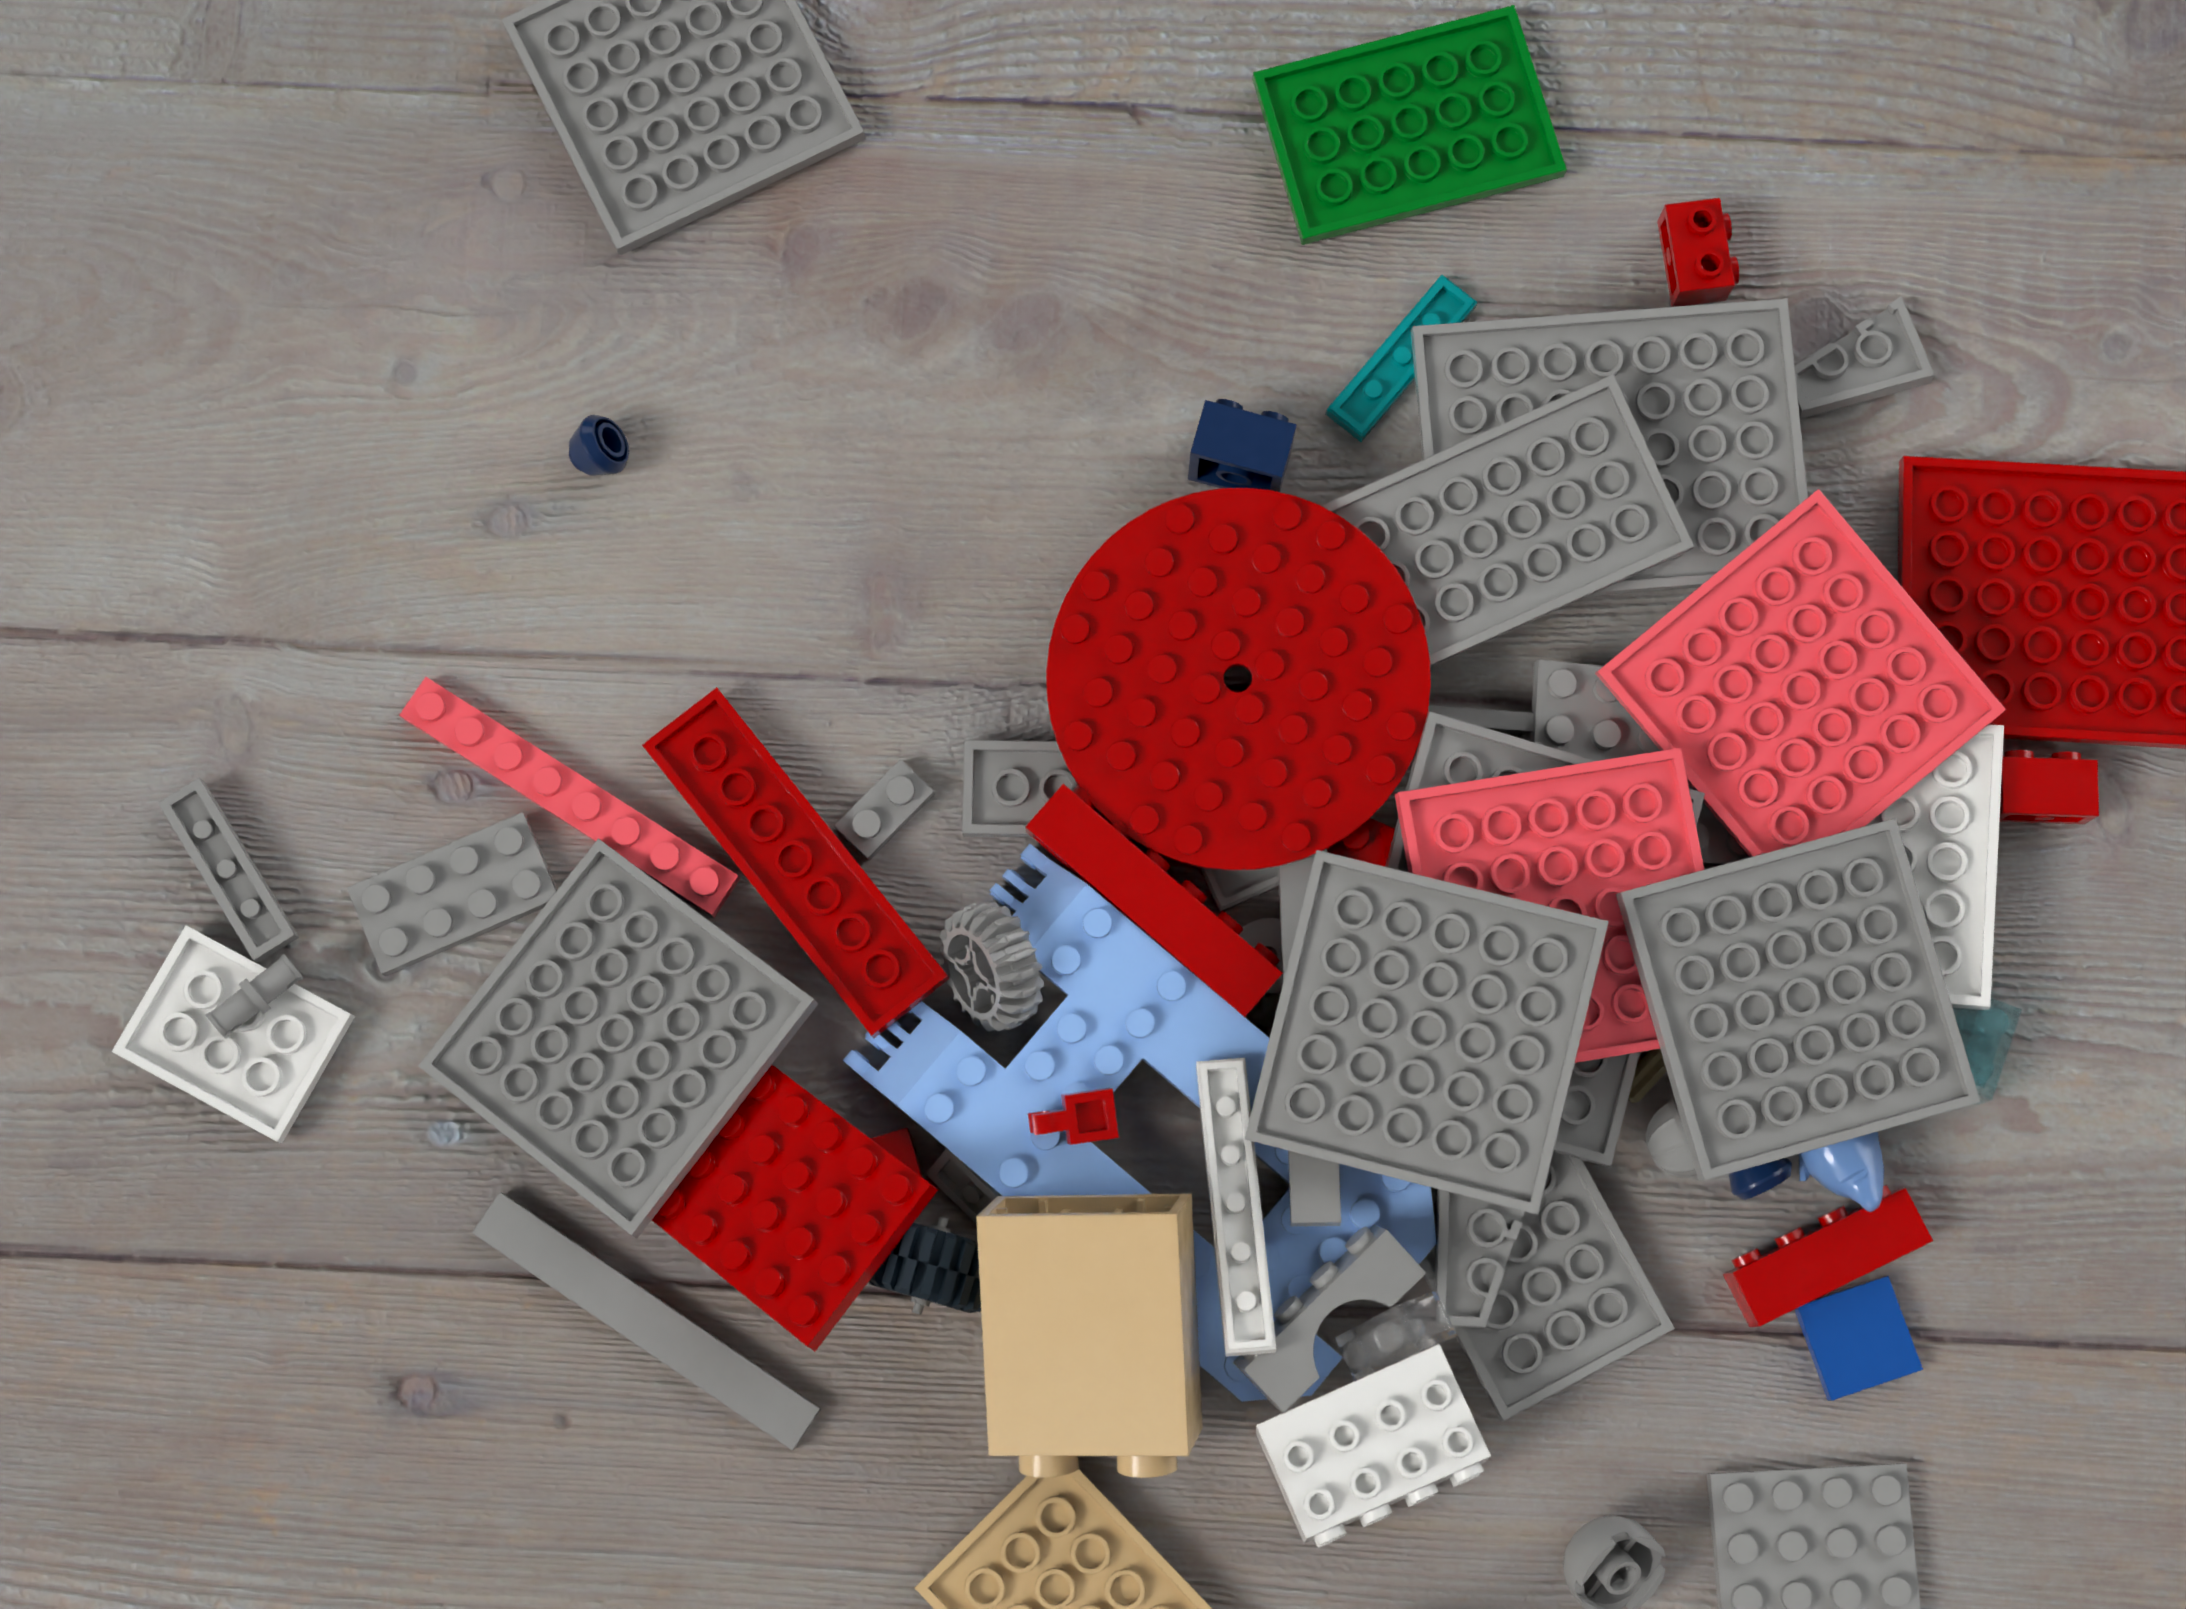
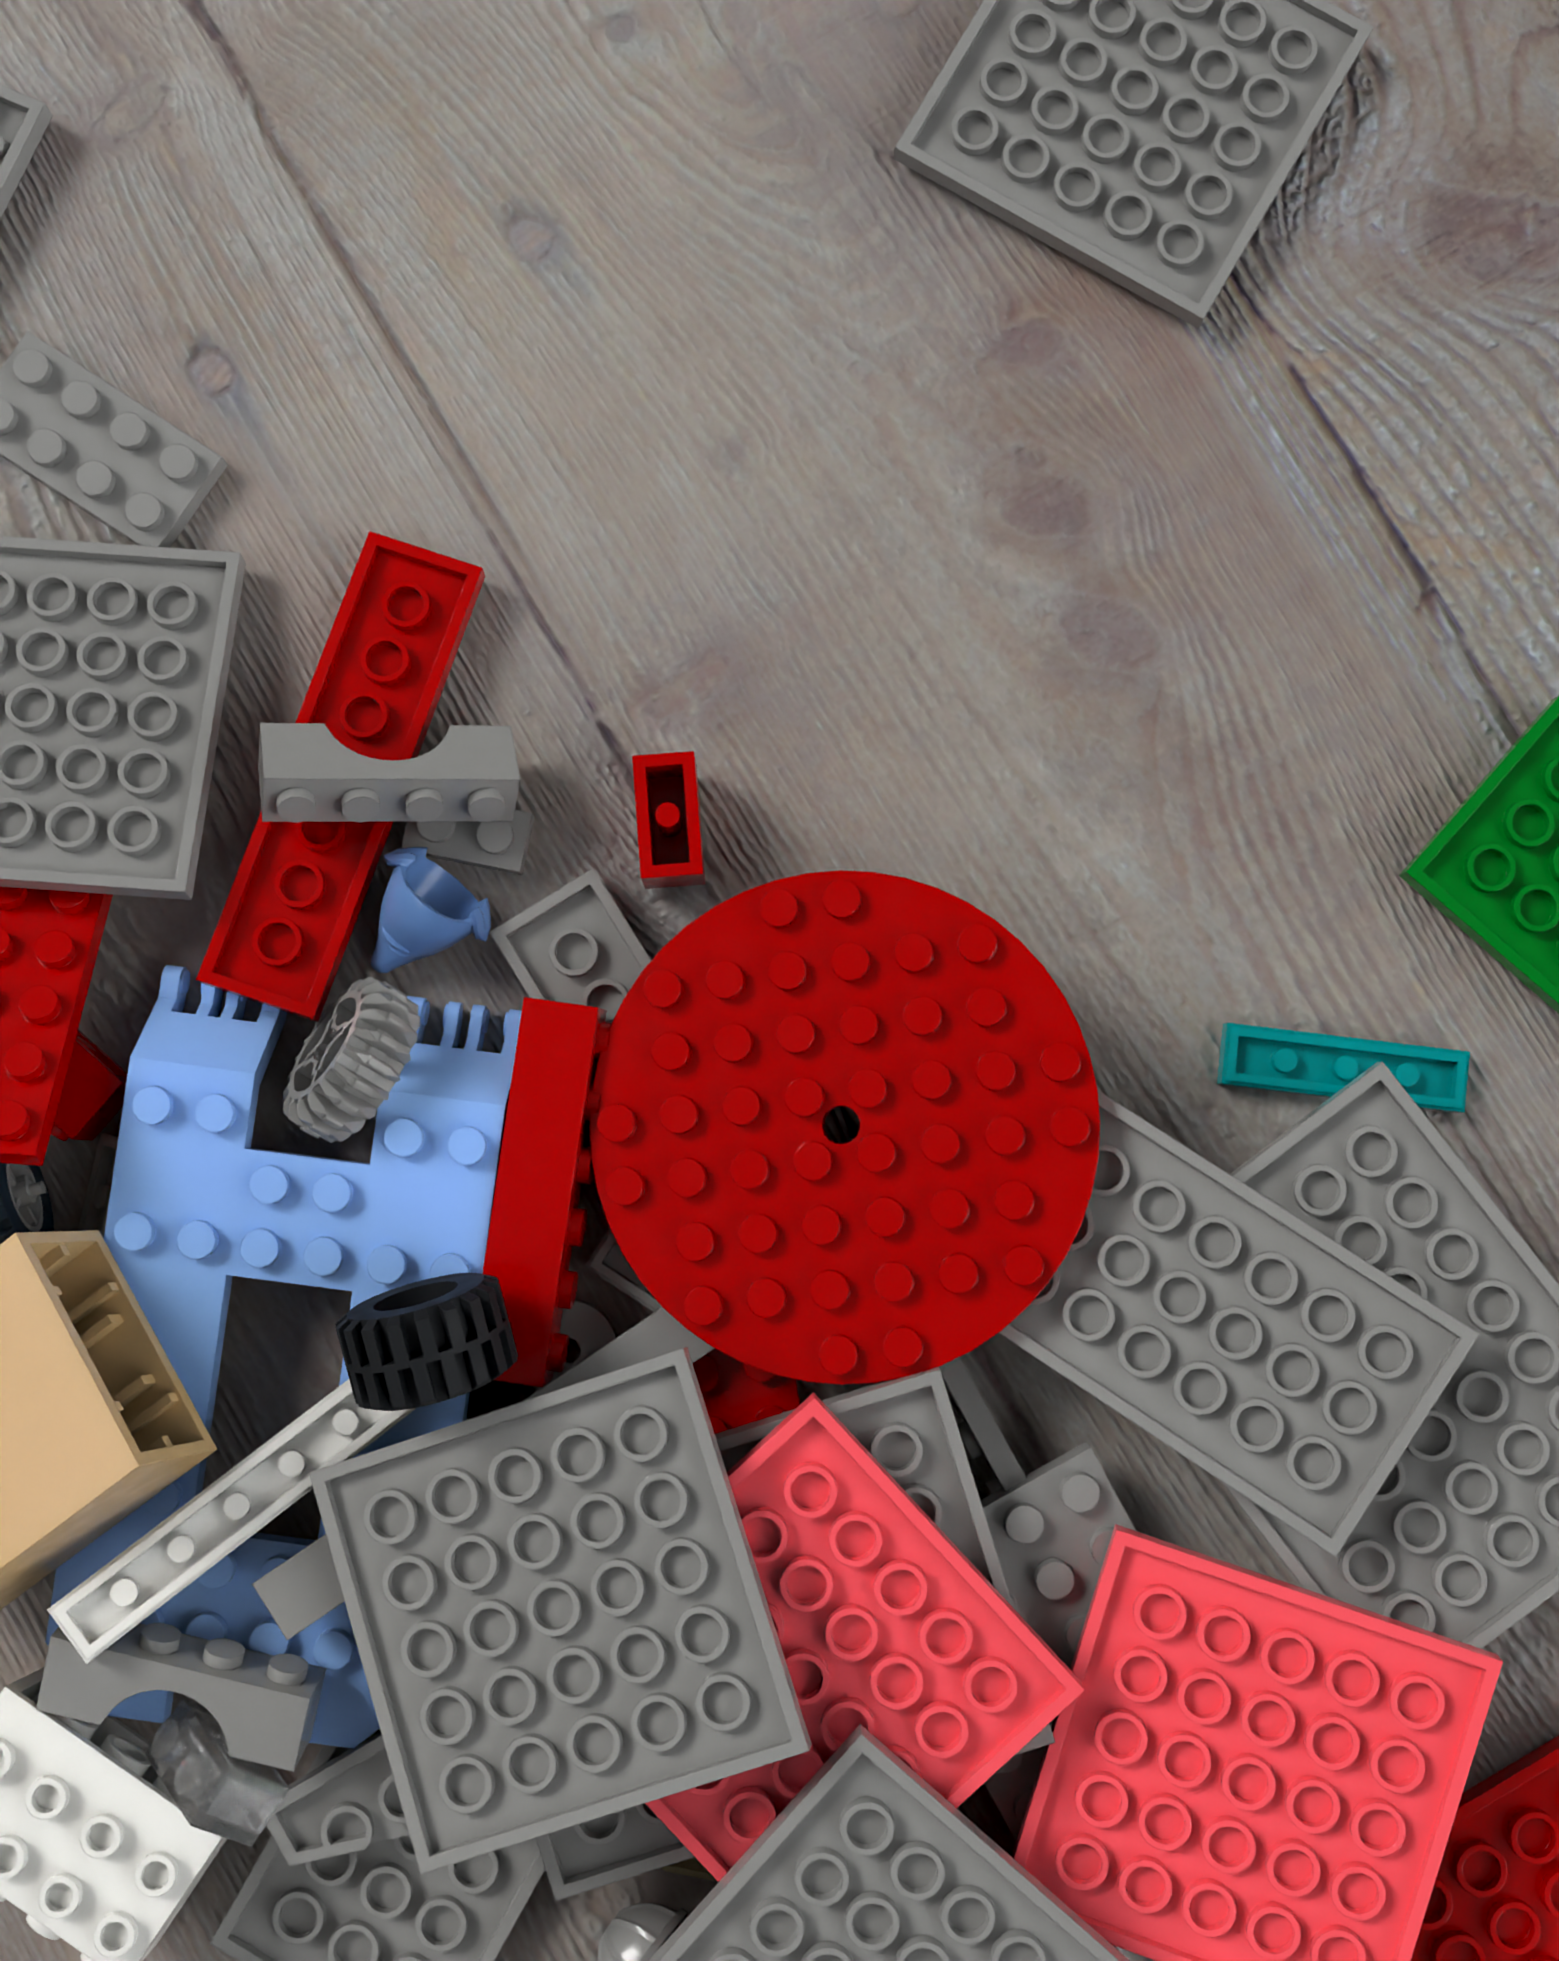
camera: 55 degrees right, 5 degrees up
coral plate [399,677,740,918] -> none
dark blue cone [569,415,629,476] -> none
red plate [1028,1088,1119,1145] -> none
dark blue brick [1188,399,1297,492] -> none
none -> light grey arch [258,723,520,823]
none -> black tyre [335,1273,518,1411]
none -> medium blue hat [371,846,491,973]
none -> red brick [632,751,706,889]

